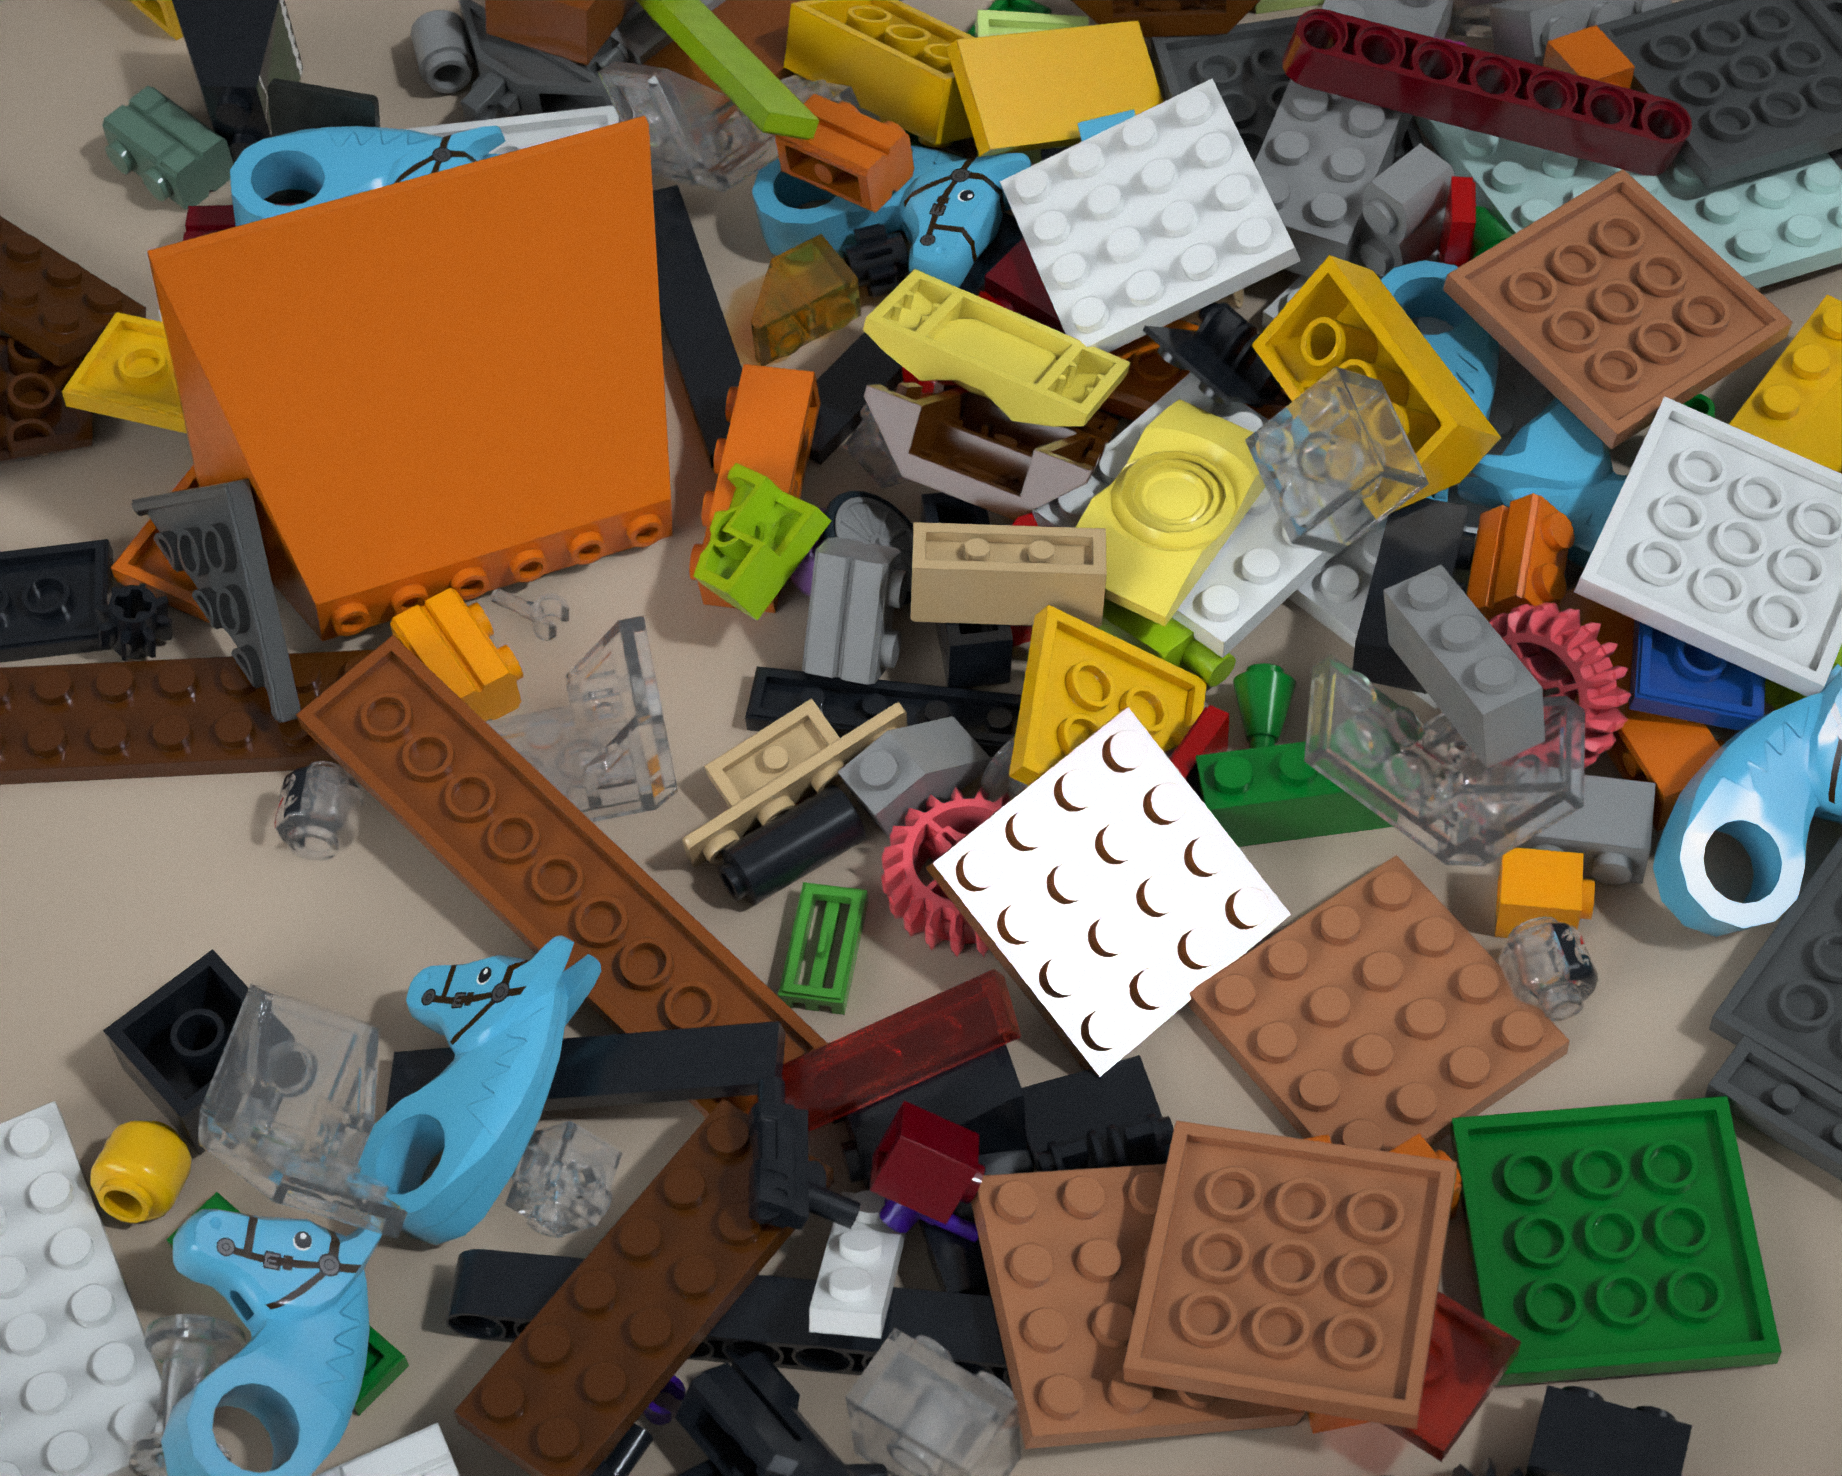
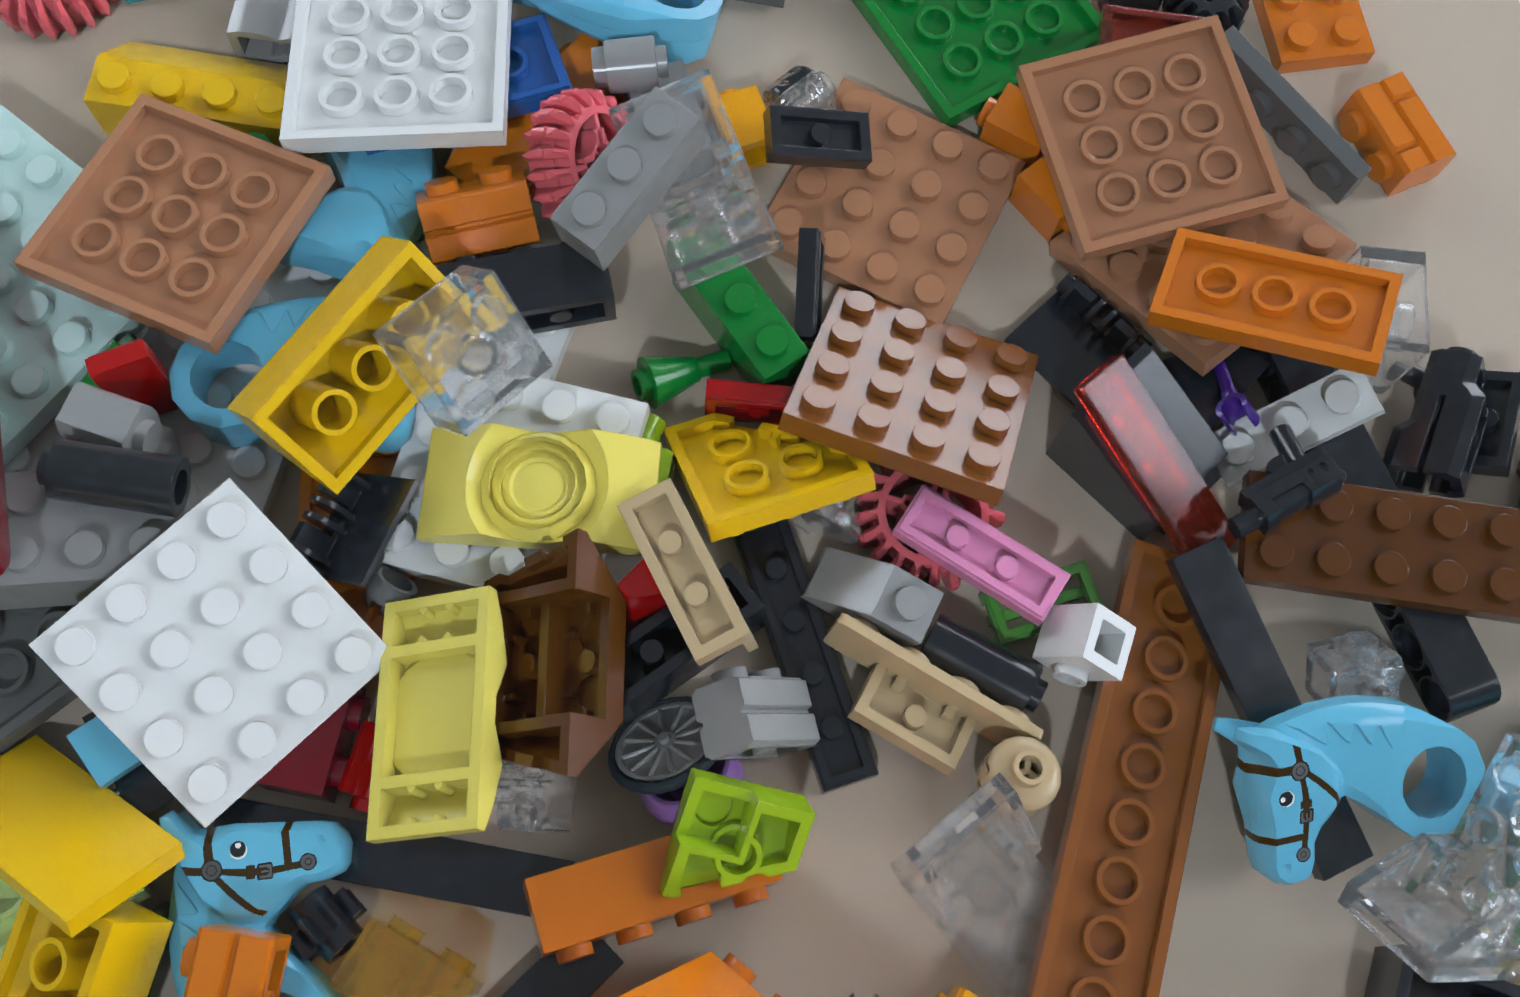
camera: 130 degrees left, 15 degrees up
dark red brick [870,1101,985,1224] -> none
none -> black brick [36,439,191,517]
none -> dark grey hinge [364,565,418,616]
none -> light grey brick [591,35,669,95]
none -> black plate [763,104,872,170]
none -> black tile [794,228,825,342]
none -> bright pink tile [891,484,1071,627]
none -> tan head [976,736,1061,821]
none -> white brick [1032,603,1136,687]
none -> orange plate [1147,227,1404,377]

